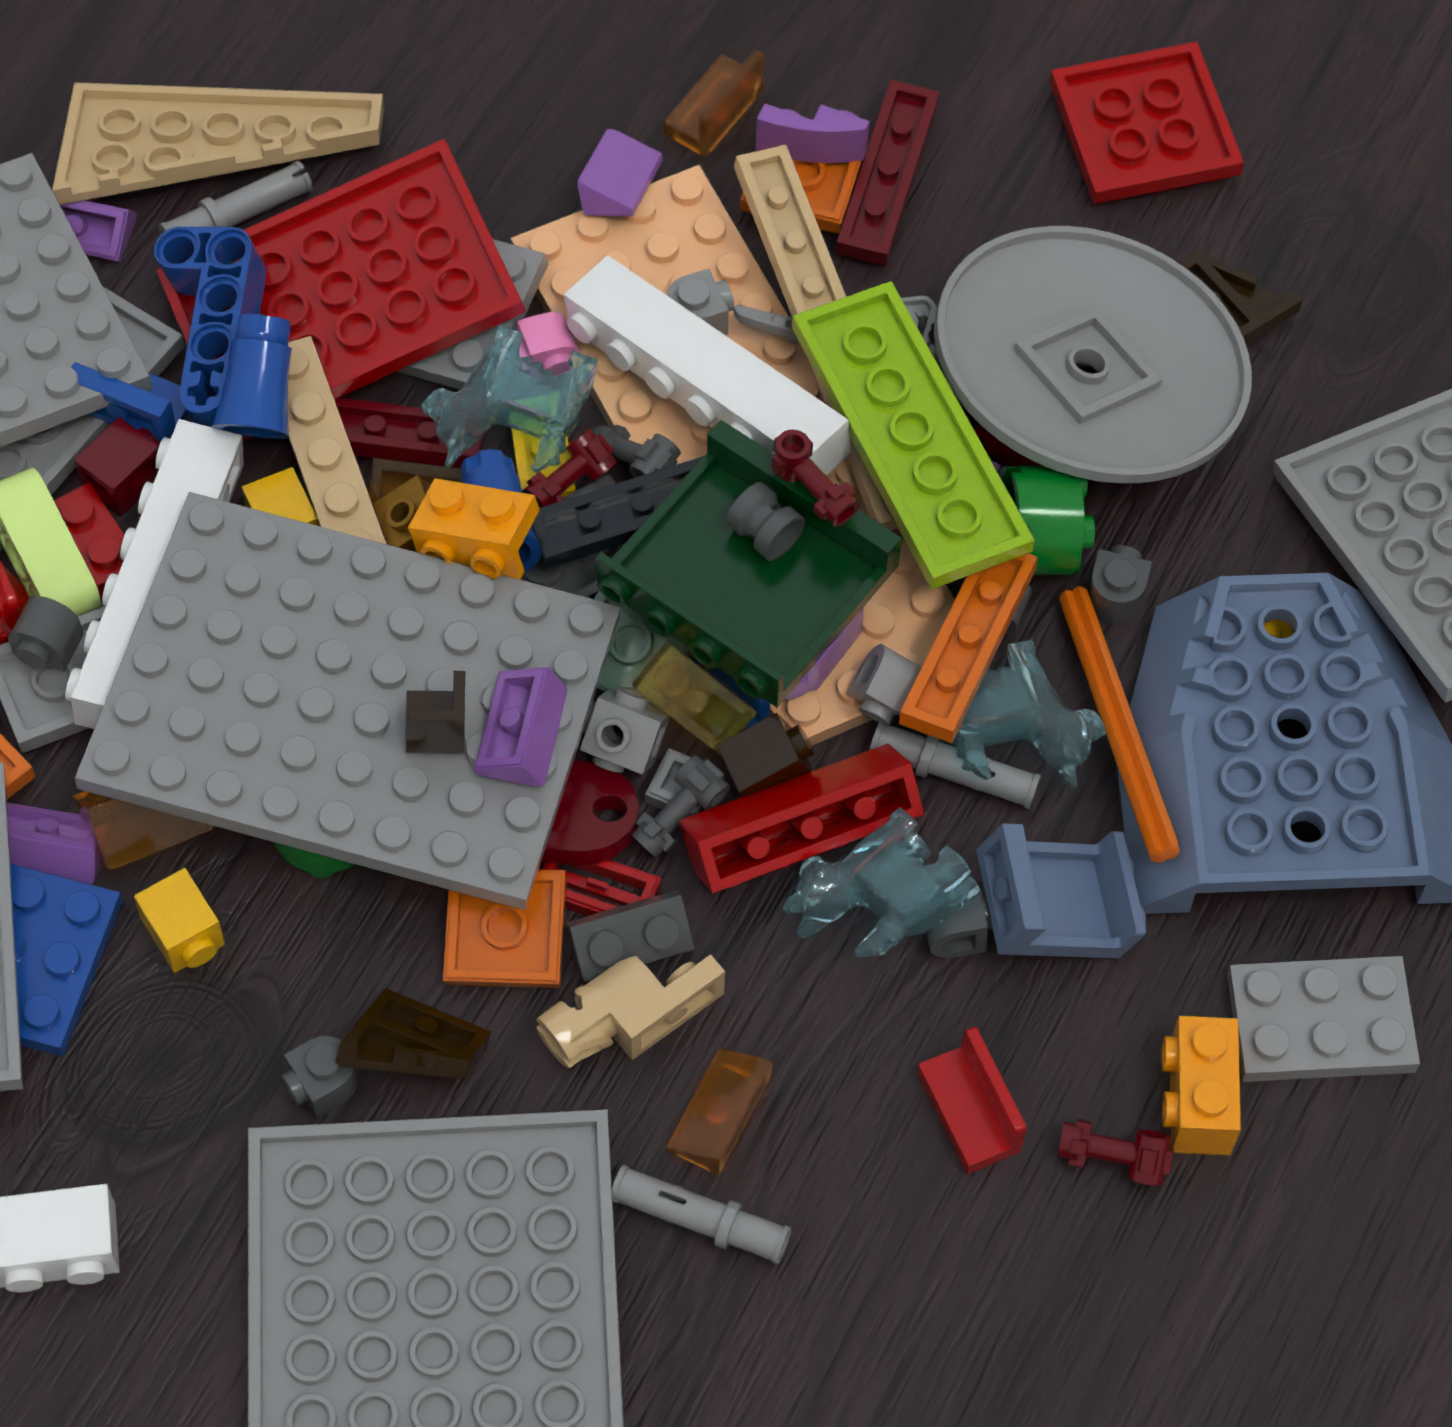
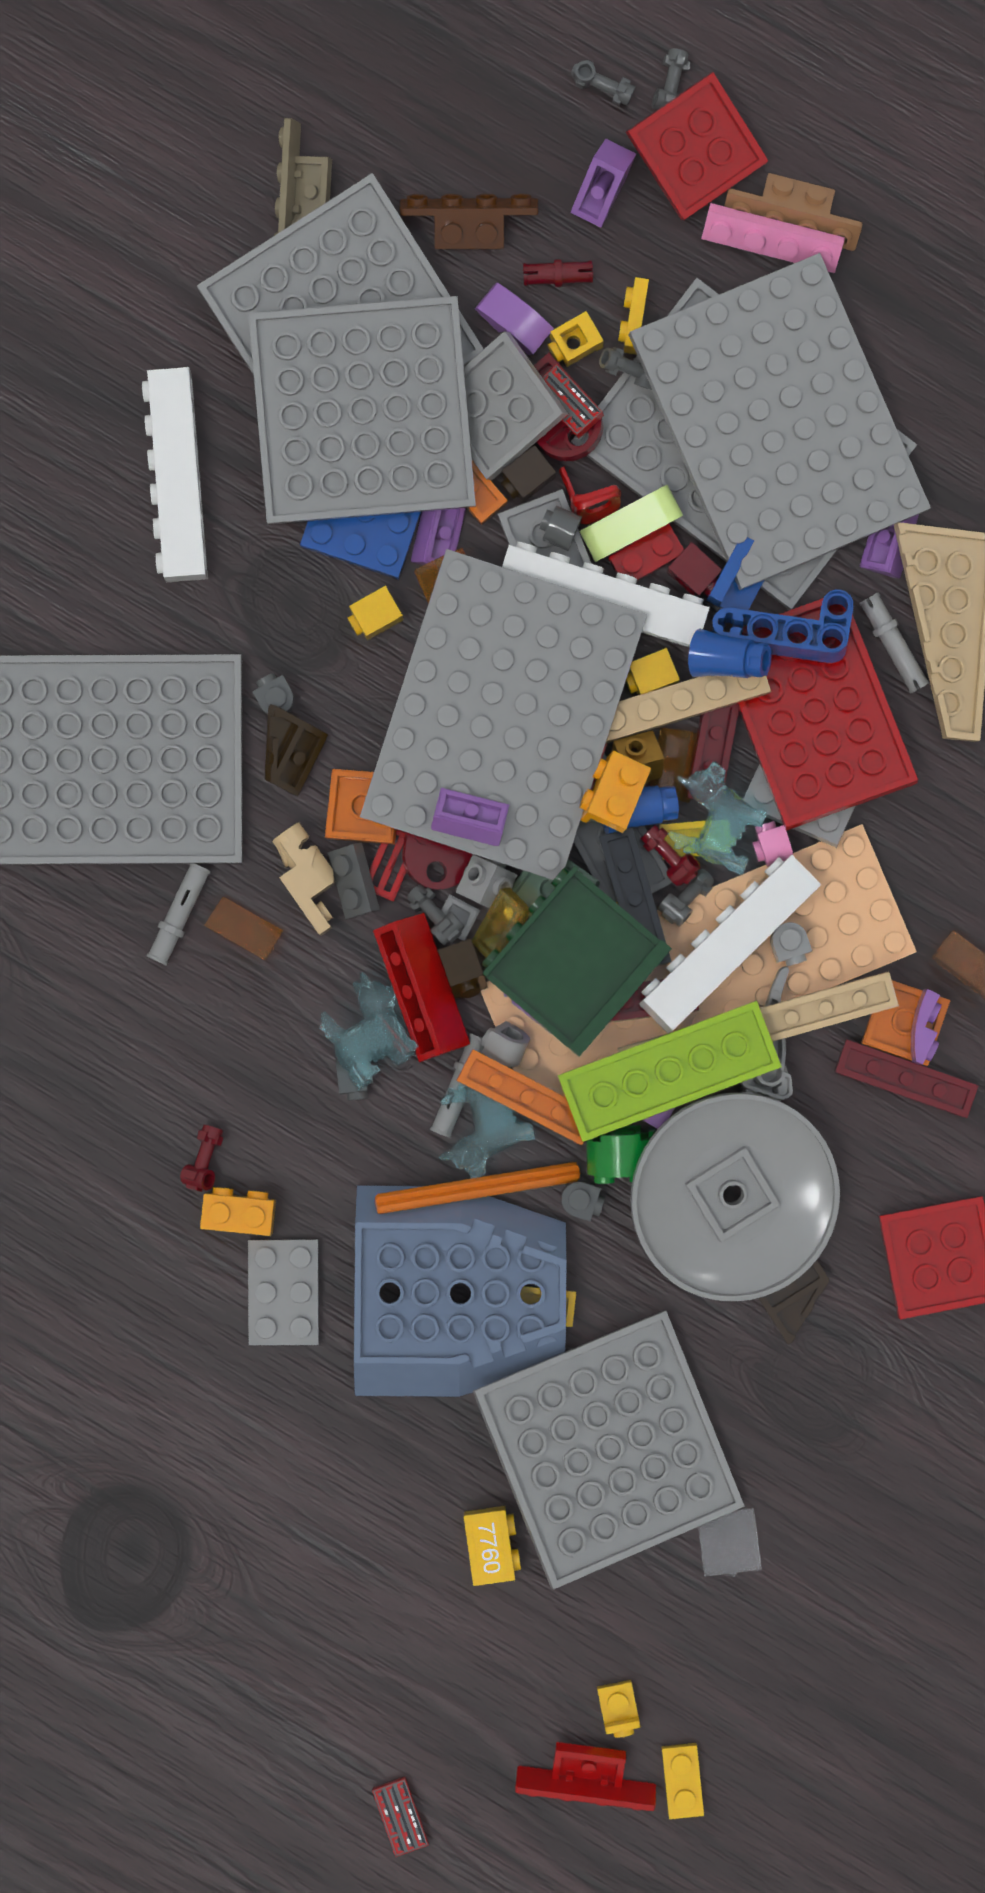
camera: 95 degrees right, 25 degrees up
dark brown panel [405,671,465,753] -> none
medium lavender slope [578,129,663,216] -> none
dark grey wheel [726,482,805,561] -> none
dark red bar [771,429,859,527] -> none
red panel [917,1026,1027,1175] -> none
sand blue panel [976,823,1146,958] -> none

